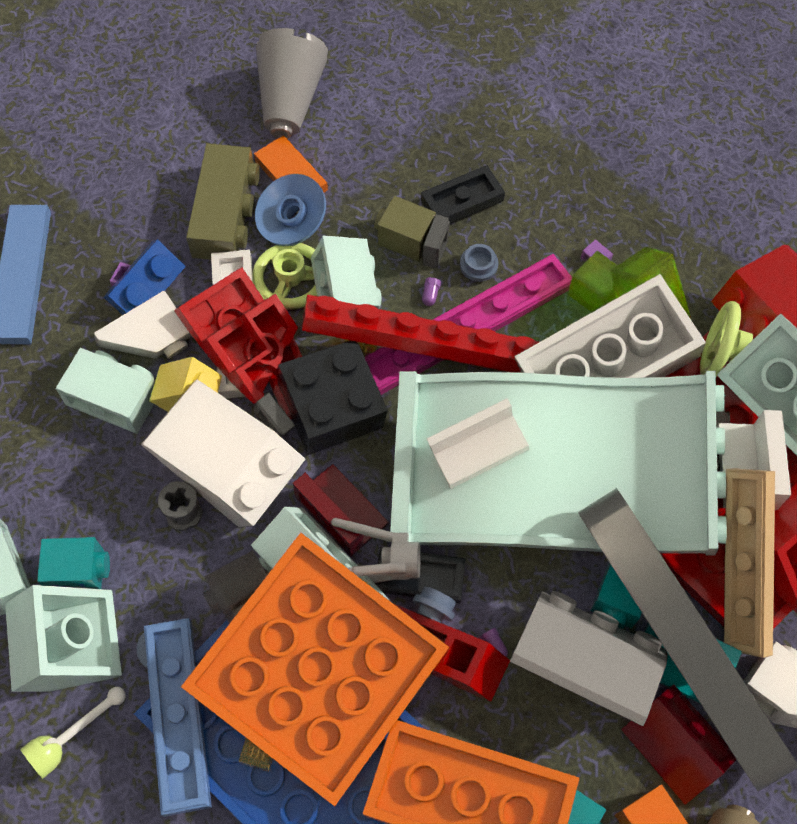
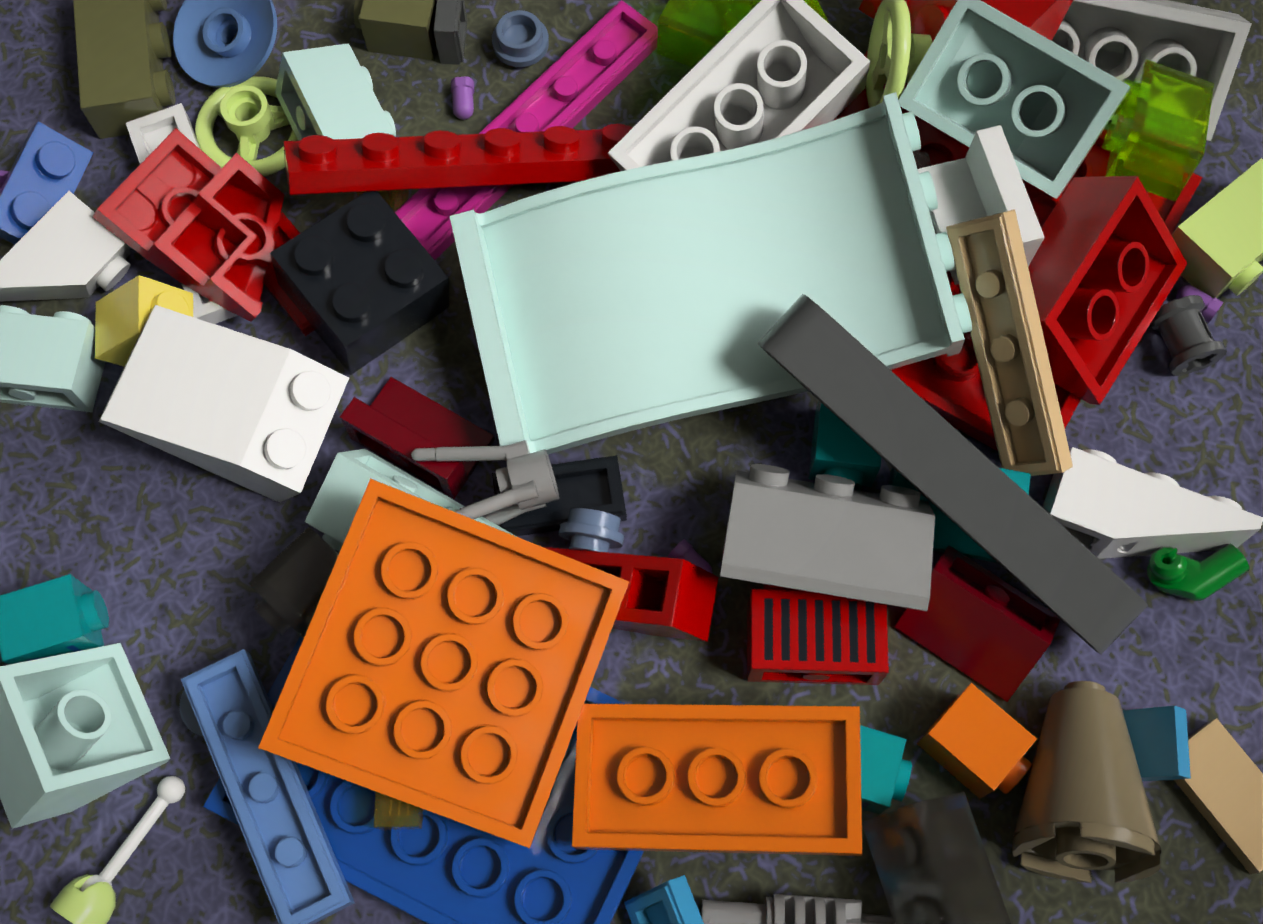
camera: 15 degrees left, 5 degrees up
dark grey bush [158,481,203,531] -> none
dark grey tile [253,393,295,438] -> none
white panel [427,398,529,489] -> none
none -> red brick [747,584,889,685]

